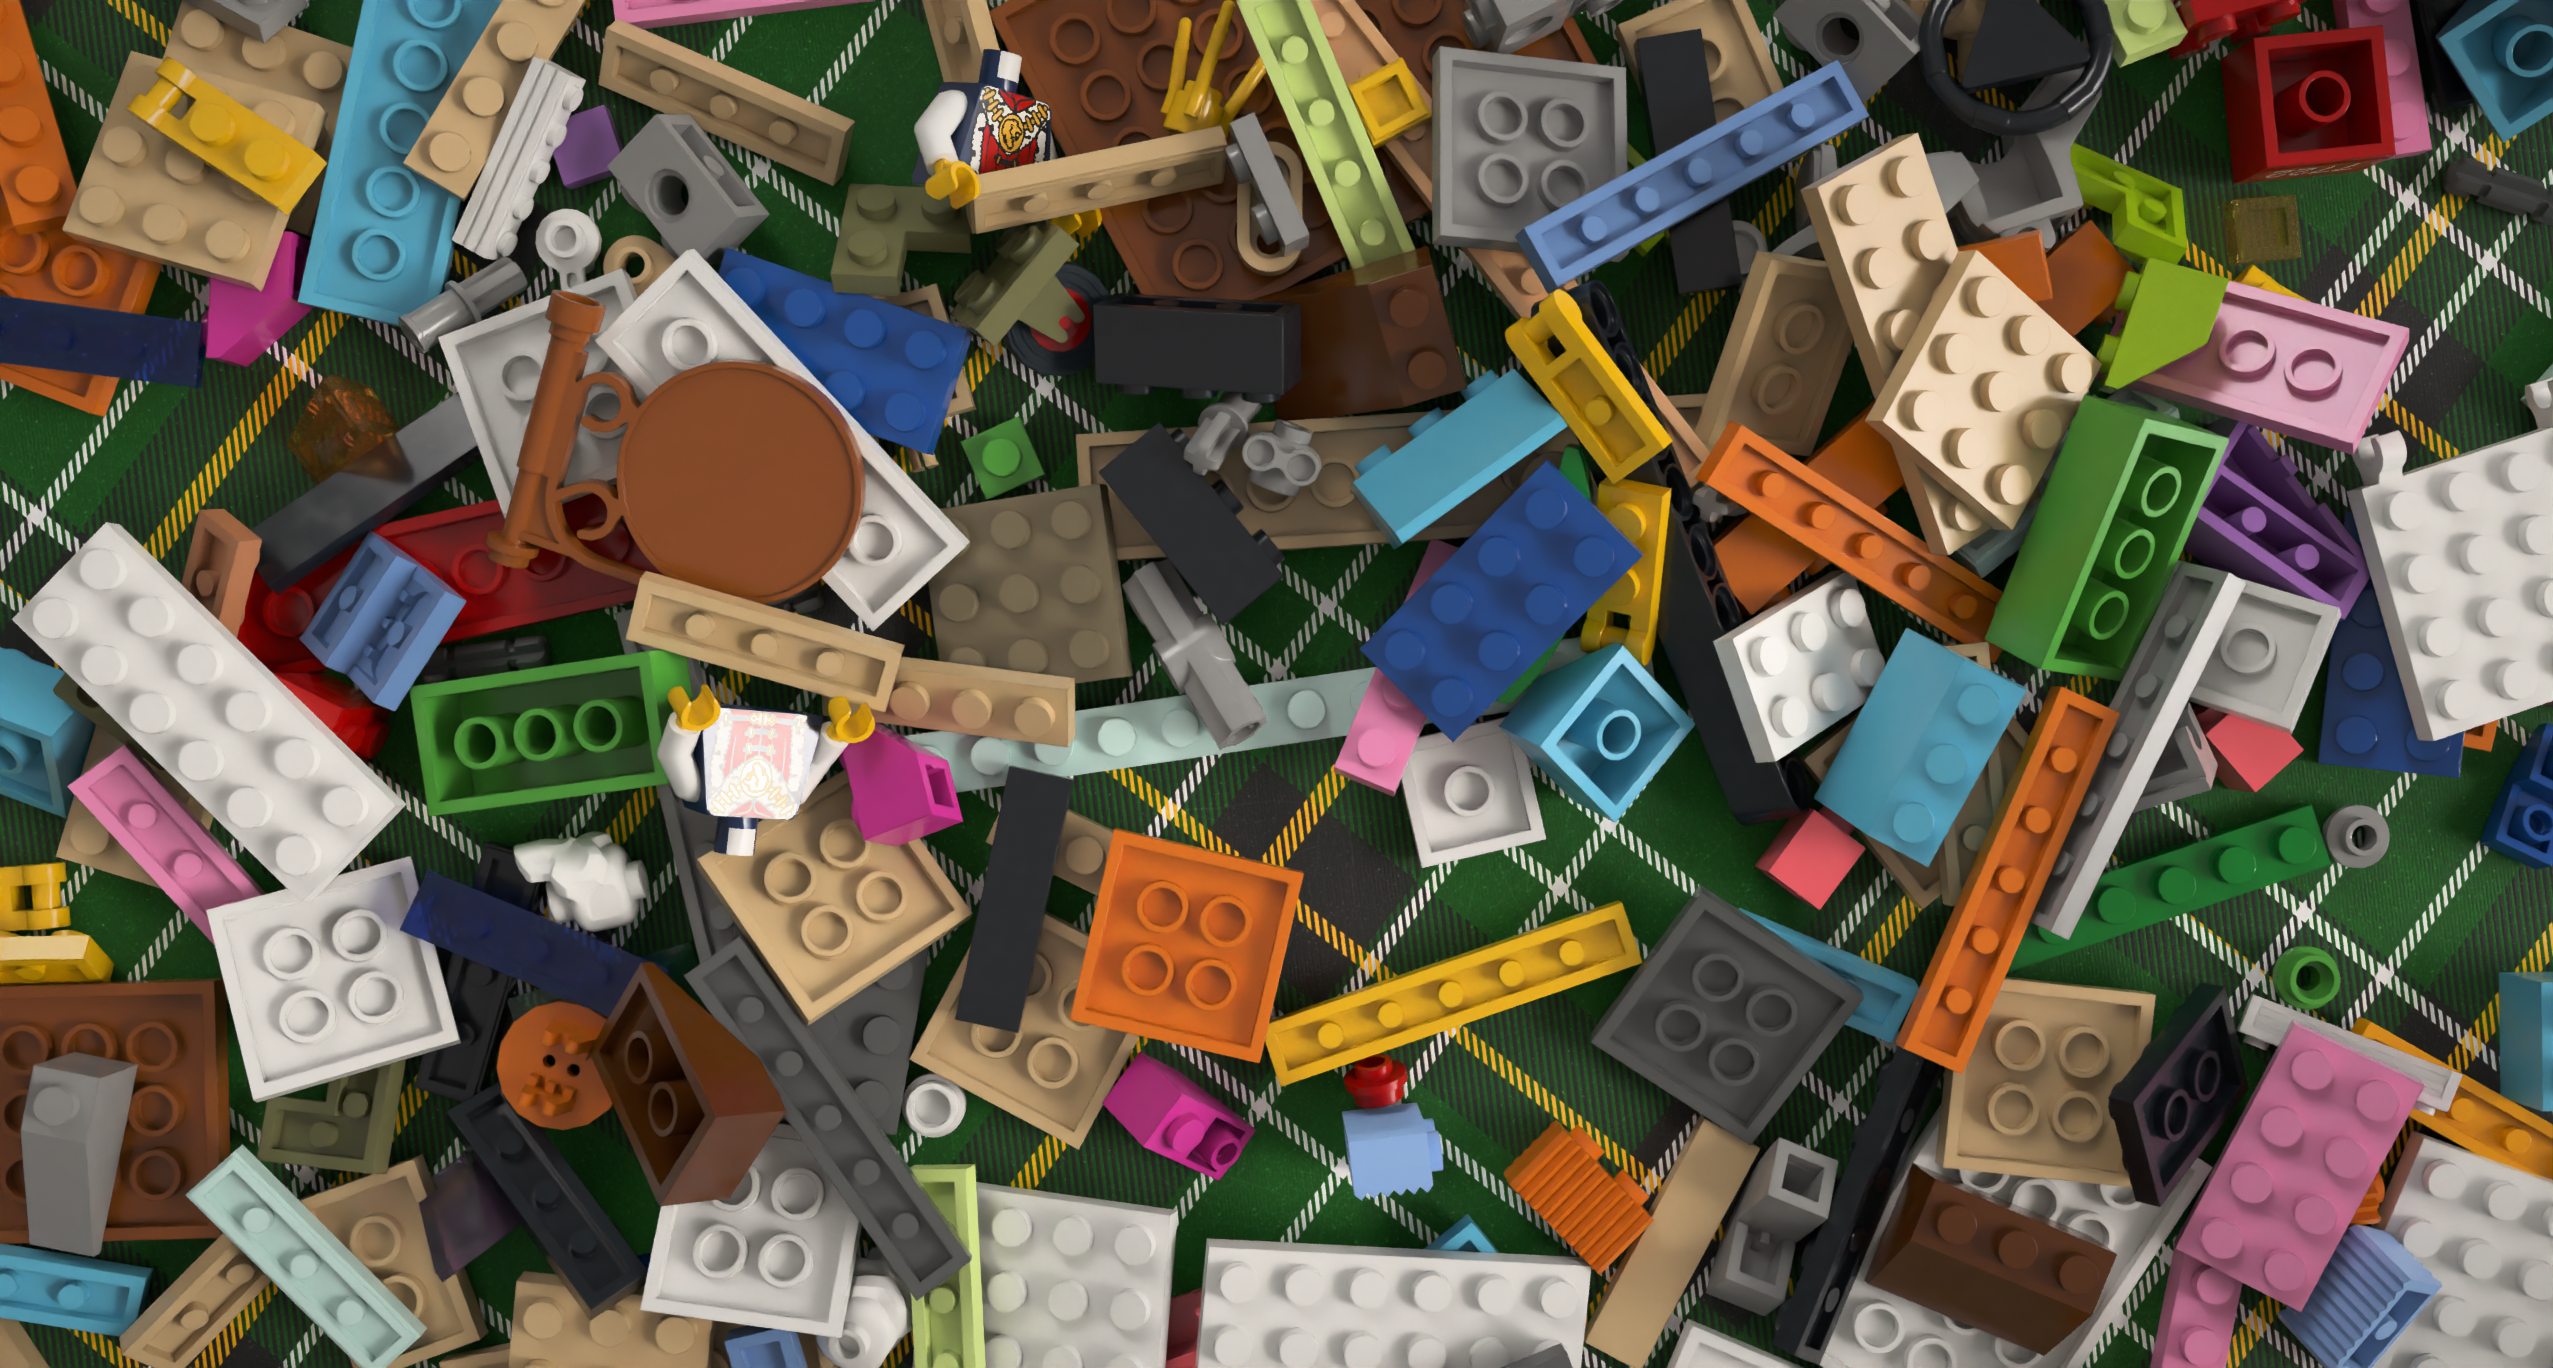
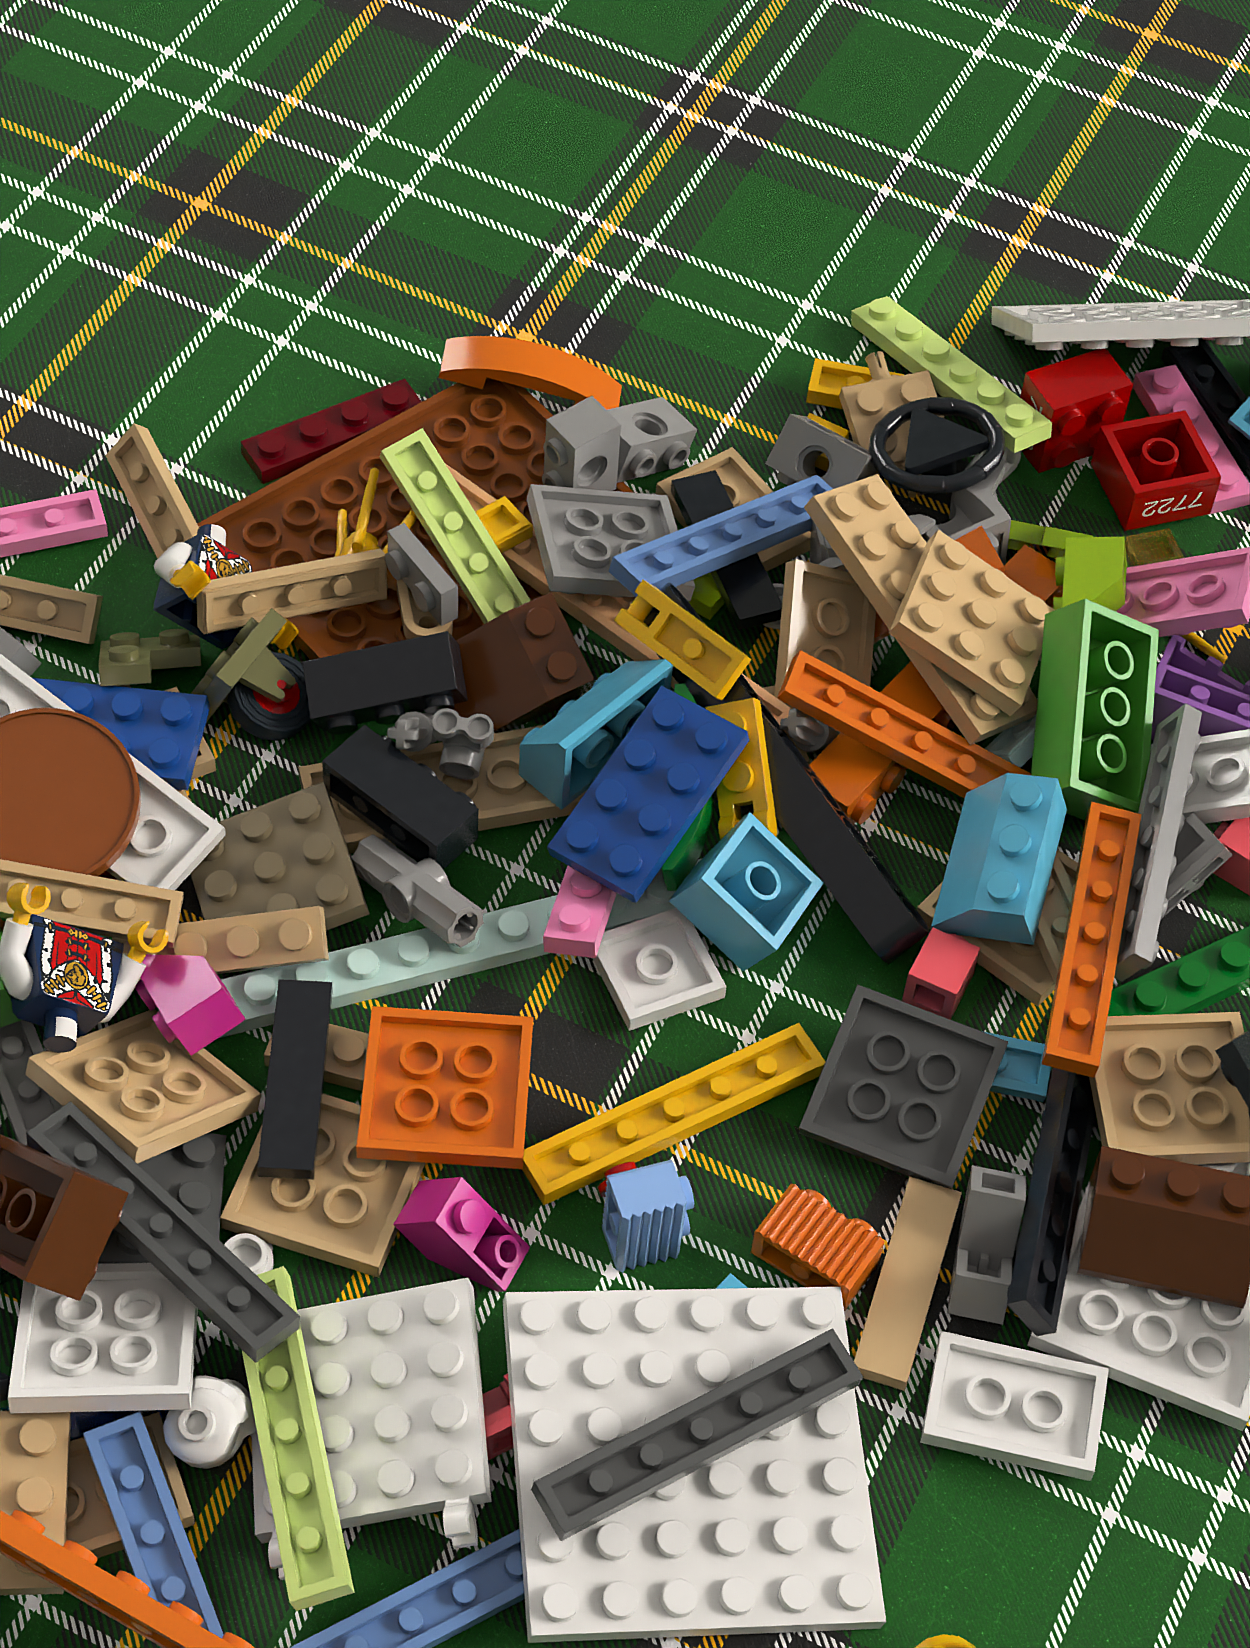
camera: 15 degrees left, 35 degrees down
bright green plate [961,416,1047,501] -> none
white plate [1713,570,1886,763] -> none

